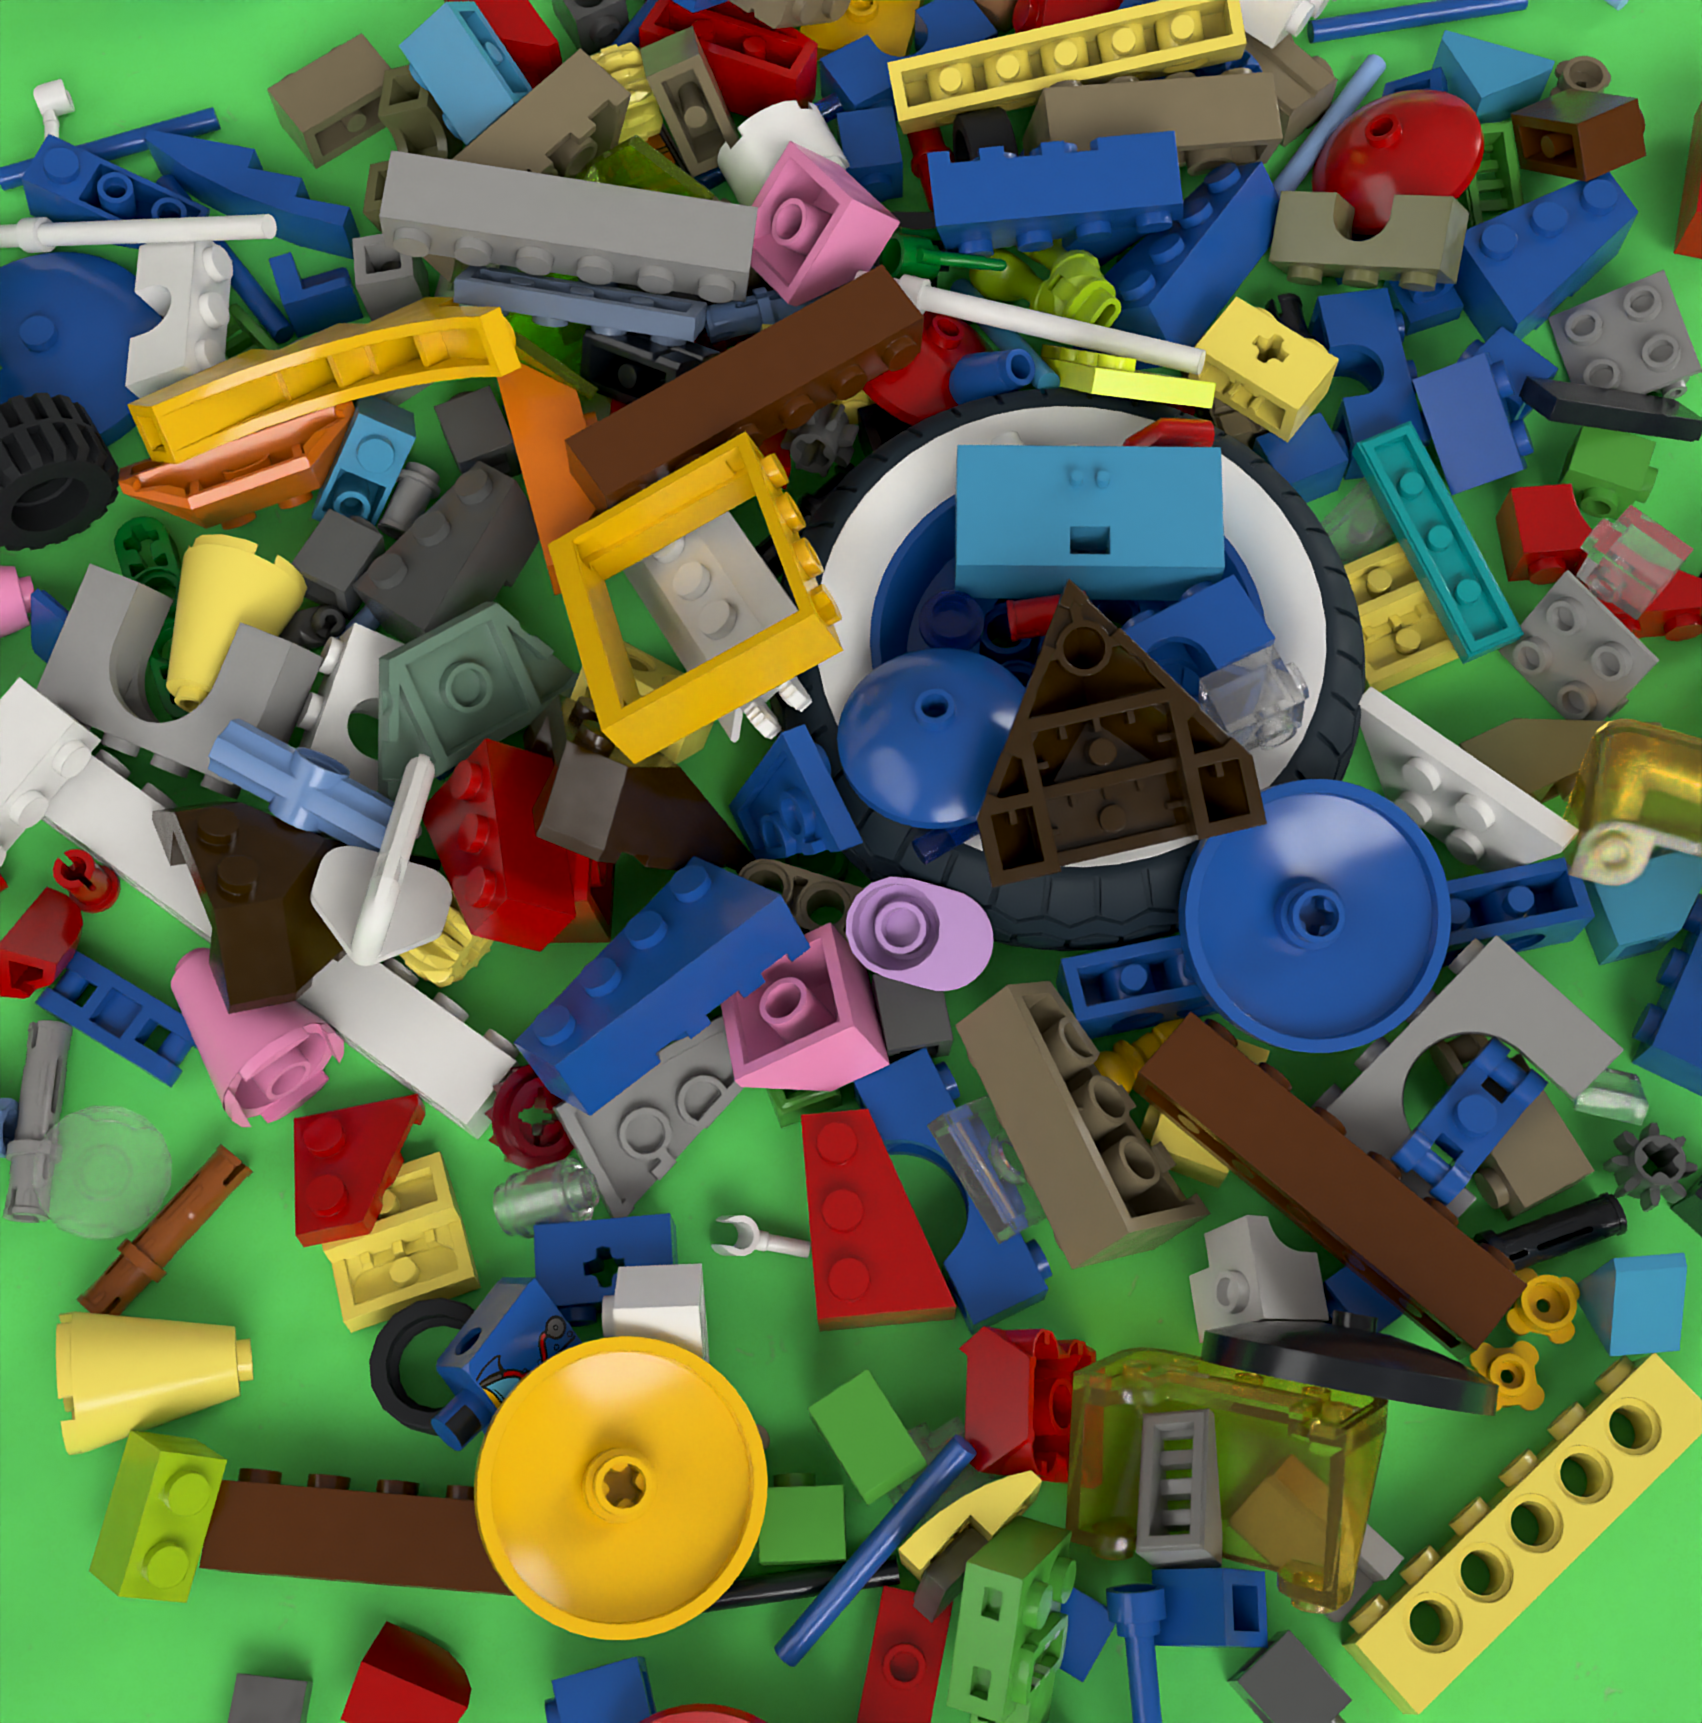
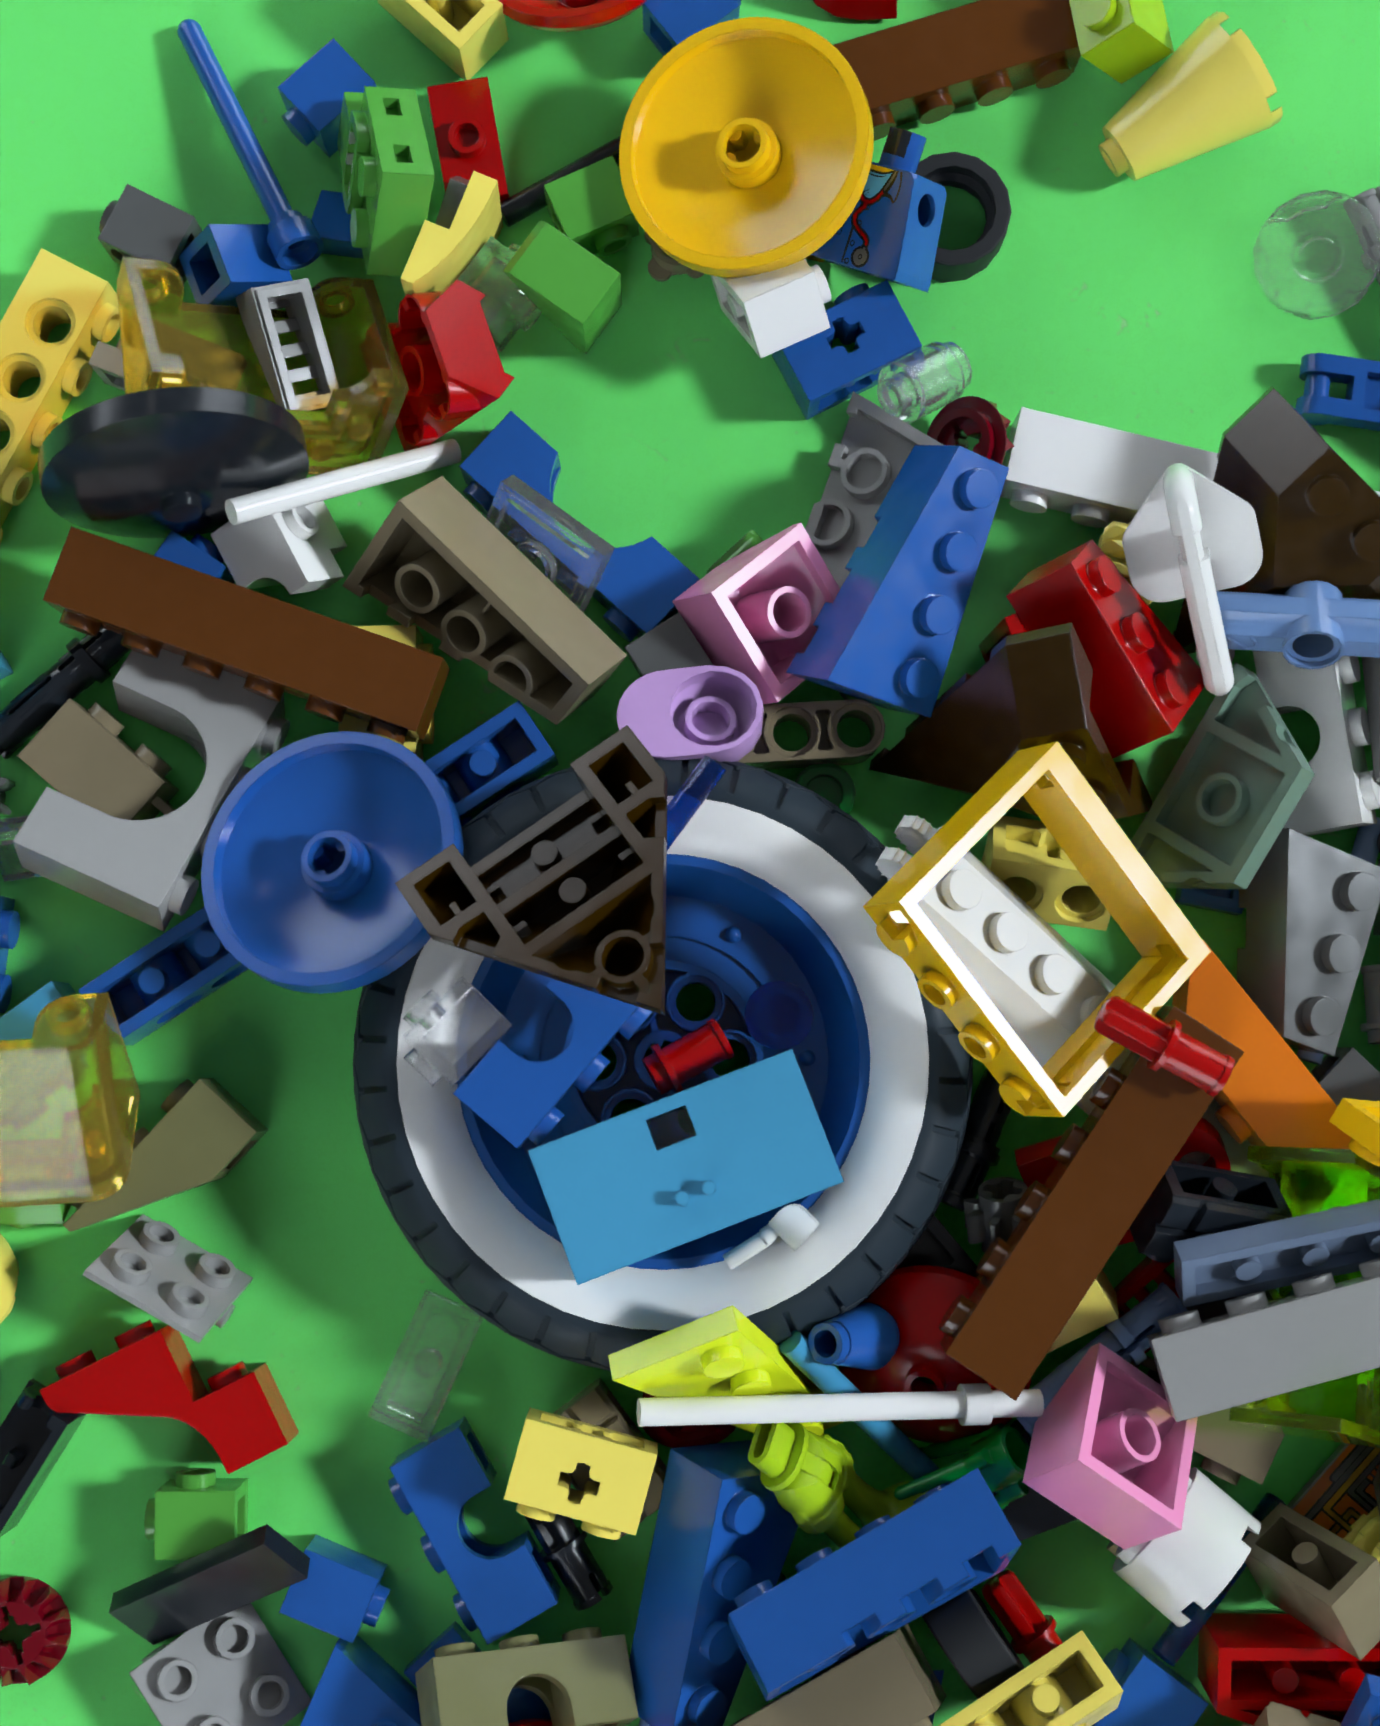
camera: 150 degrees right, 15 degrees up
dark orange pin [77,1144,253,1316] -> none
bright pink cone [171,947,344,1127] -> none
red wing [294,1094,425,1247] -> none
light yellow slope [322,1151,481,1333] -> none
white hand [711,1215,811,1258] -> none
blue wing [728,724,863,860] -> none
blue bar [774,1434,977,1667] -> none
red wedge [801,1109,957,1332] -> none
blue brick [836,106,903,203] -> none
blue dish [837,648,1025,829] -> none
yellow bar [1094,1019,1184,1094] -> none
red arm [1122,418,1215,447] -> none
blue brick [1252,412,1349,503] -> none
light yellow slope [1343,542,1459,693] -> none
teal tile [1351,421,1524,664] -> none
white wing [1358,686,1579,873] -> none
blue plate [1390,1036,1548,1206] -> none
blue brick [1413,352,1534,495] -> none
yellow plate [1469,1341,1545,1412] -> none
yellow plate [1505,1268,1580,1344] -> none
clear brick [1576,505,1694,620] -> none
none -> white bar [225,439,461,525]
none -> red axle [1094,996,1235,1097]

